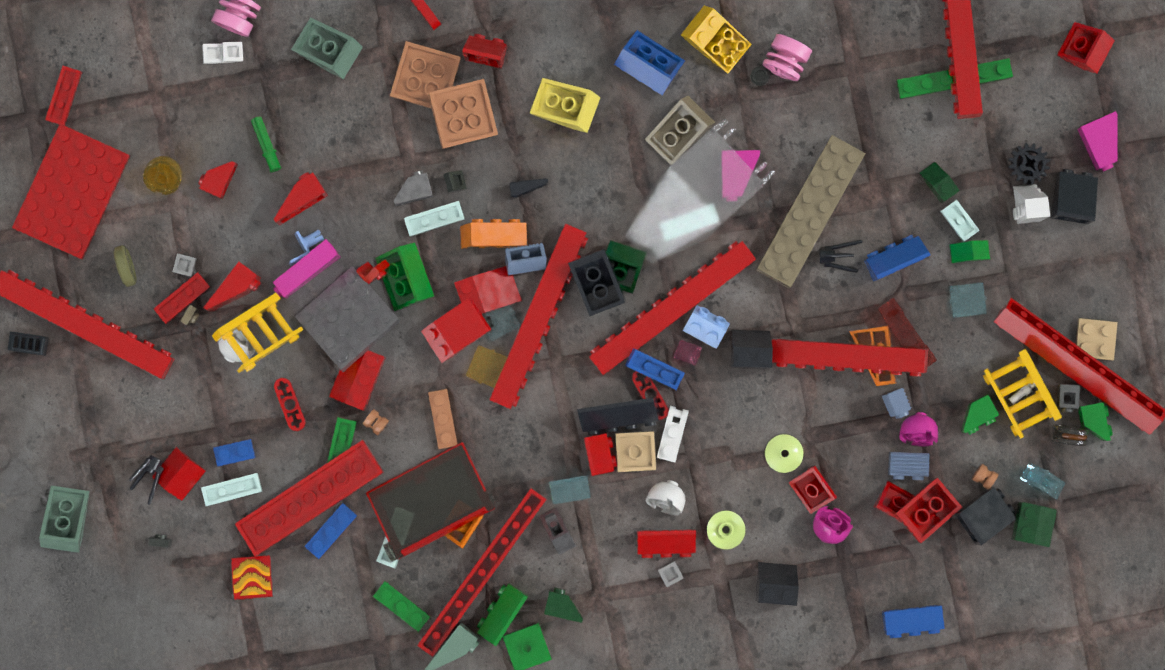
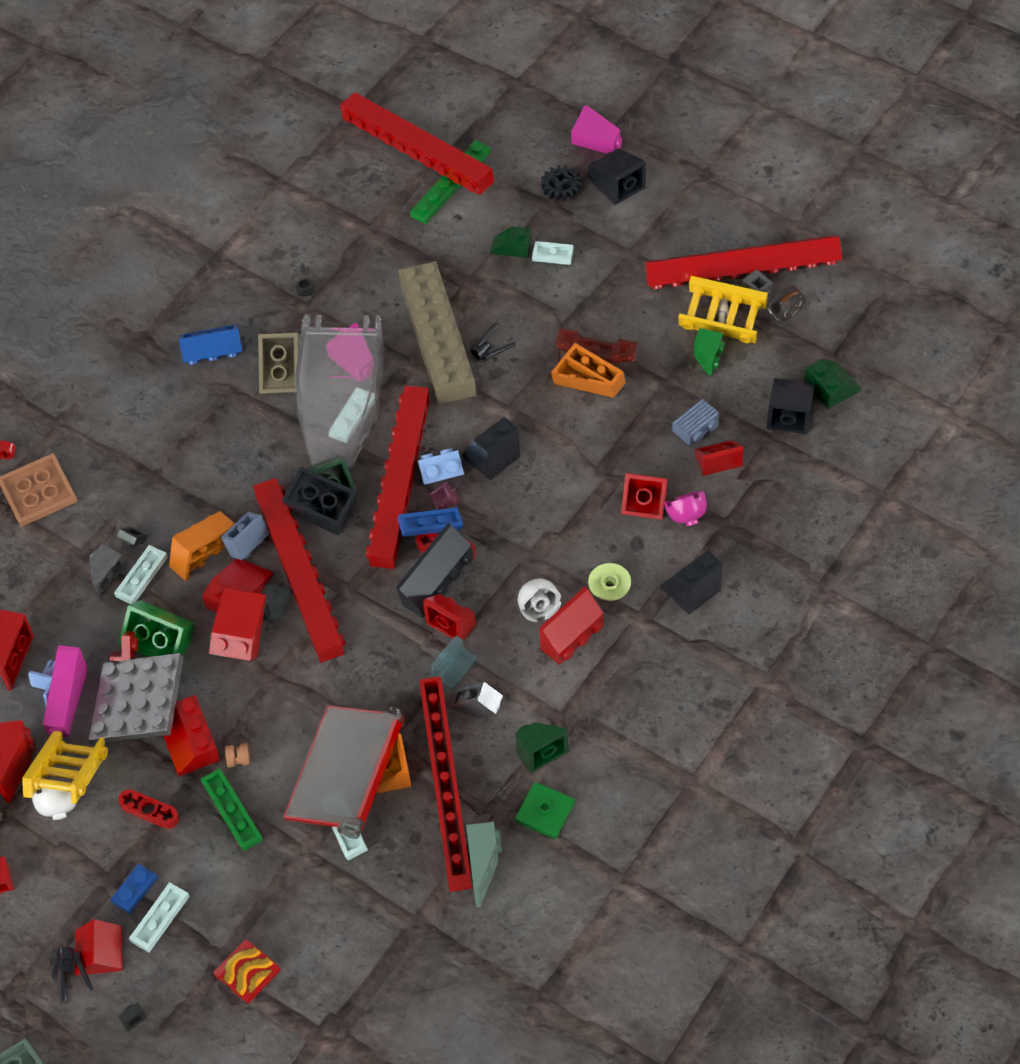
camera: 40 degrees left, 30 degrees down
red plate [235,440,384,556] -> none
blue plate [304,503,358,559] -> none
green plate [373,581,431,632] -> none
nougat plate [428,79,498,149] -> none
nougat plate [428,389,458,449] -> none
red slope [462,34,507,69] -> none
clear yellow piece [466,345,508,388] -> none
green slope [477,583,528,646] -> none
black slope [510,178,548,199] -> none
light yellow slope [530,78,600,133] -> none
tan plate [616,432,656,472] -> none
white plate [656,406,689,462] -> none
light grey plate [658,561,683,587] -> none
yellow slope [681,5,752,74] -> none
bright pink wheel [762,34,812,81] -> none
yellowish green dish [765,434,803,473] -> none
red brick [772,339,928,376] -> none
blue slope [864,235,930,282] -> none
sand blue brick [882,388,912,419] -> none
blue brick [882,605,945,638] -> none
red slope [896,478,962,544] -> none
dark pink cylinder [899,412,938,447] -> none
clear light blue piece [949,283,987,318] -> none
green slope [950,240,990,263] -> none
nougat wheel [972,464,999,490] -> none
white wedge [1013,184,1050,224] -> none
clear light blue slope [1020,463,1065,500] -> none
red slope [1057,22,1115,74] -> none
tan plate [1076,318,1118,361] -> none
green slope [1078,402,1113,441] -> none

